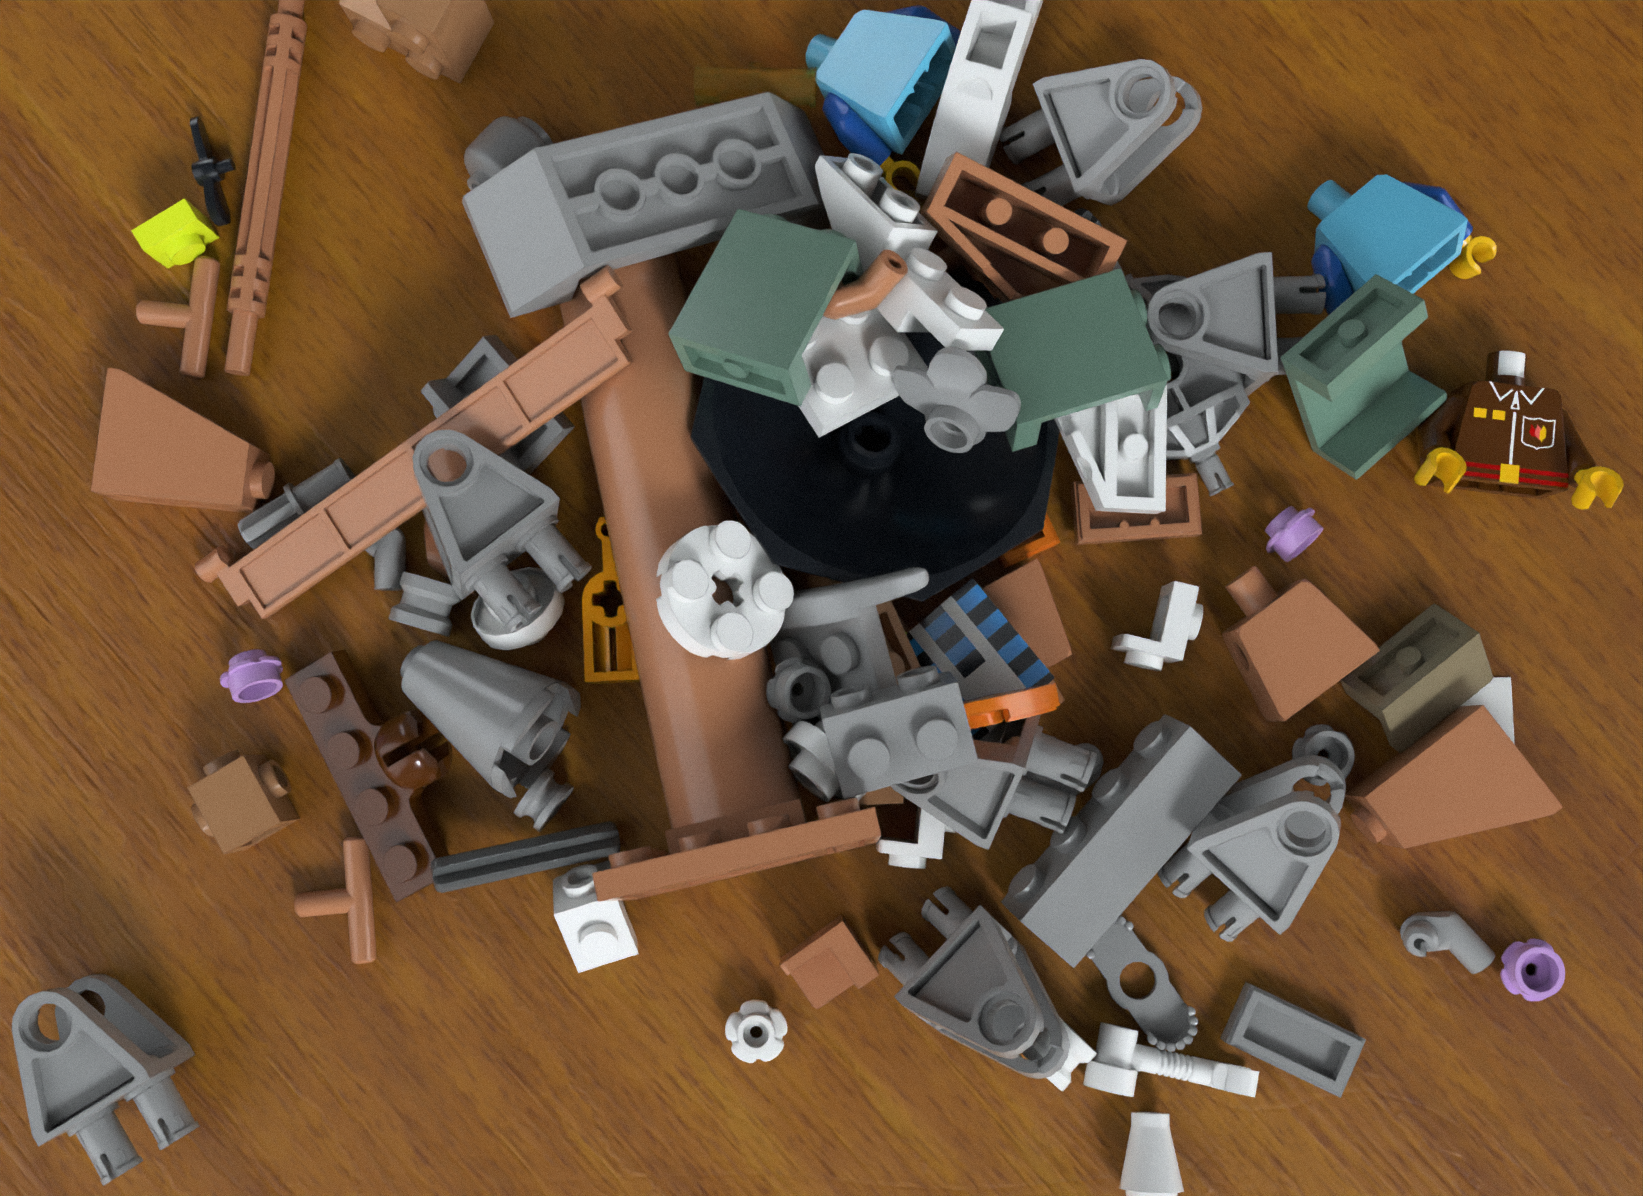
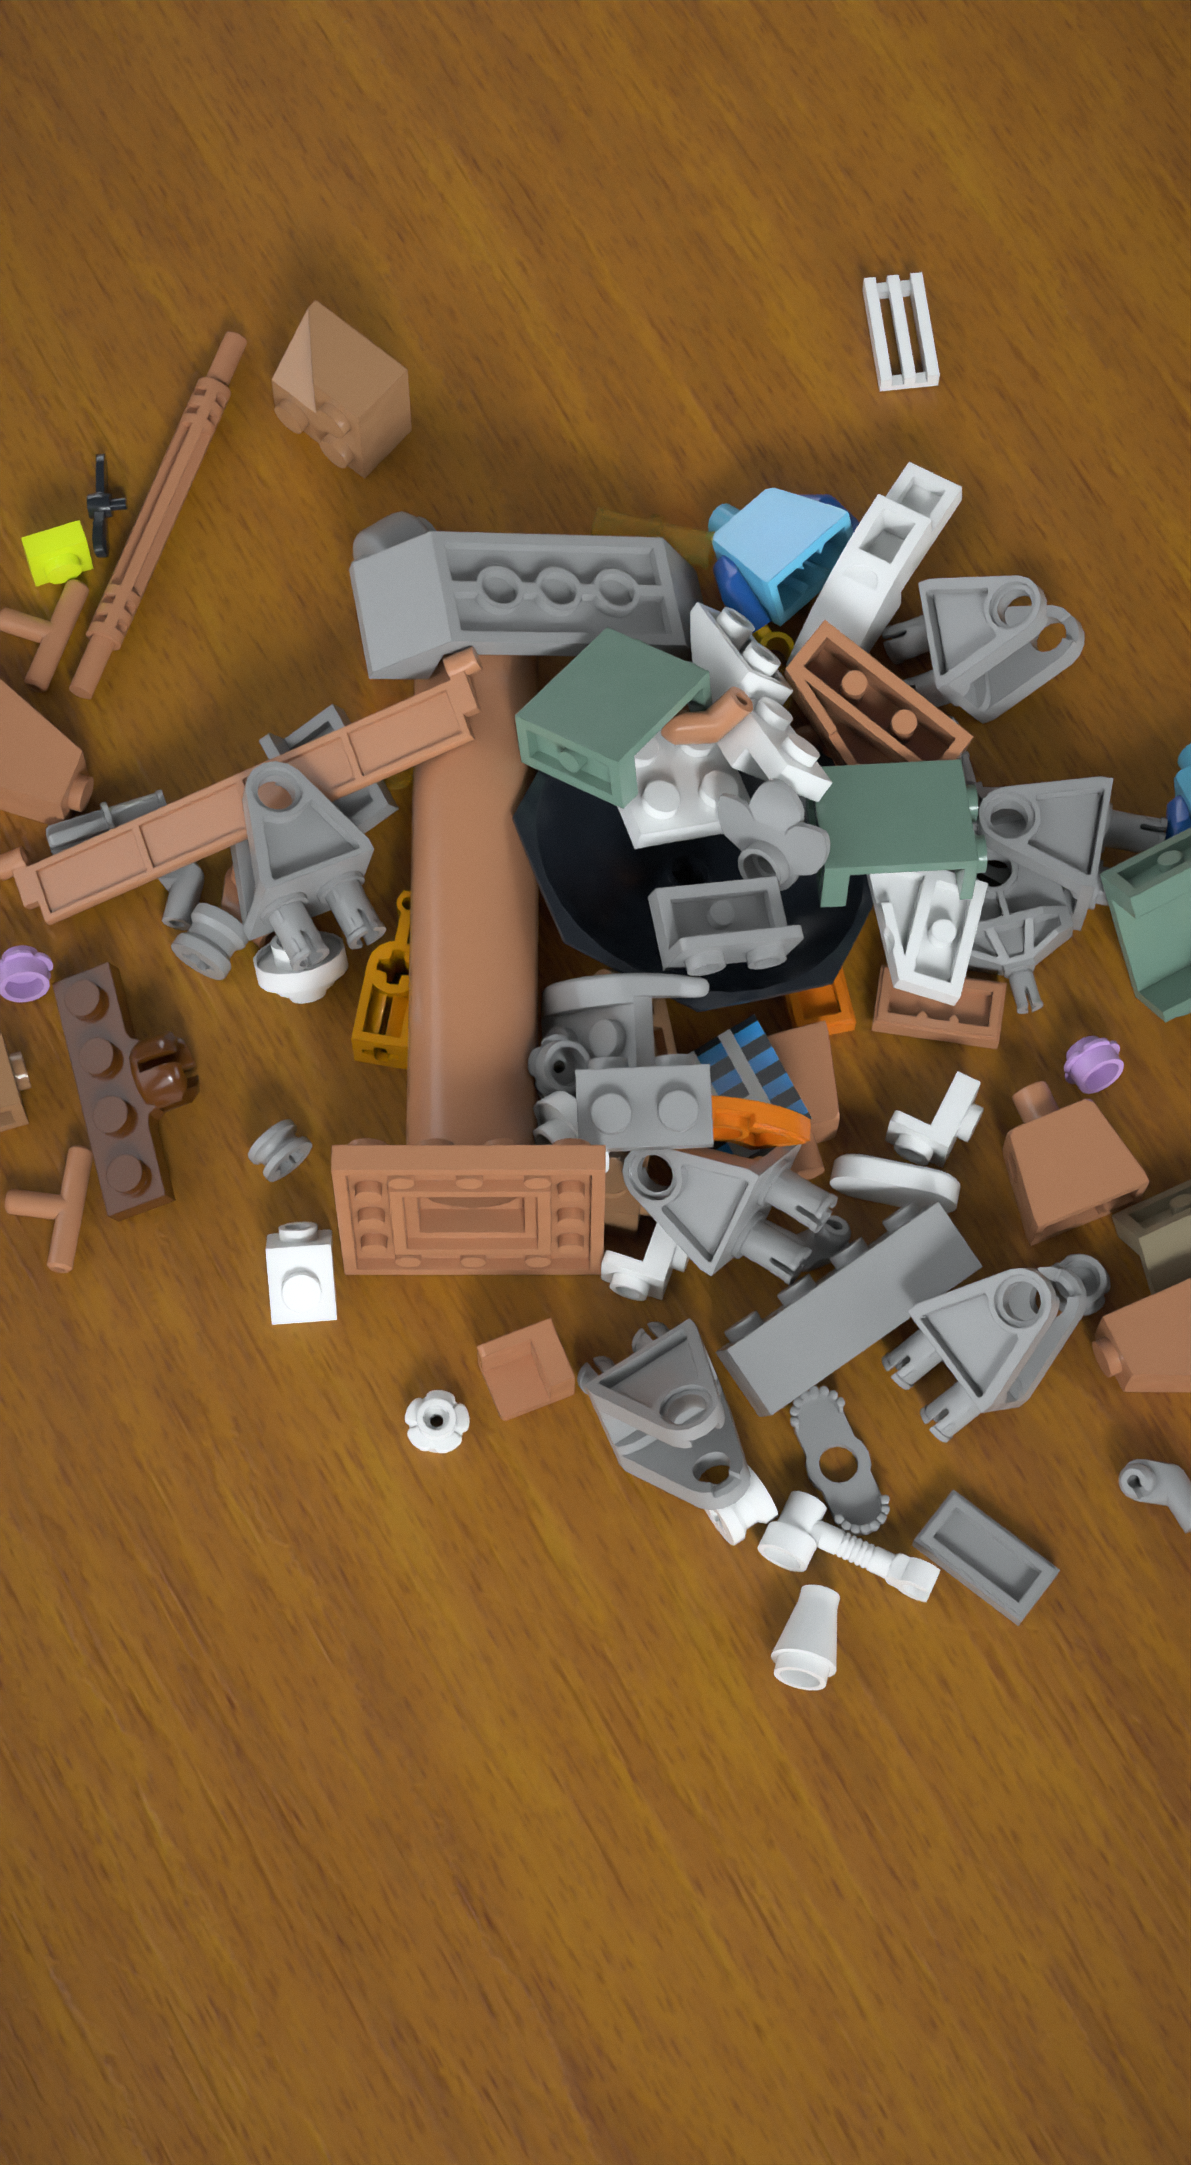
camera: 15 degrees right, 15 degrees down
light grey cone [400,640,581,798] -> none
dark grey axle [430,821,621,893] -> none
white plate [656,520,794,660] -> none
none -> light grey bracket [648,876,804,976]
none -> white tile [830,1154,961,1213]

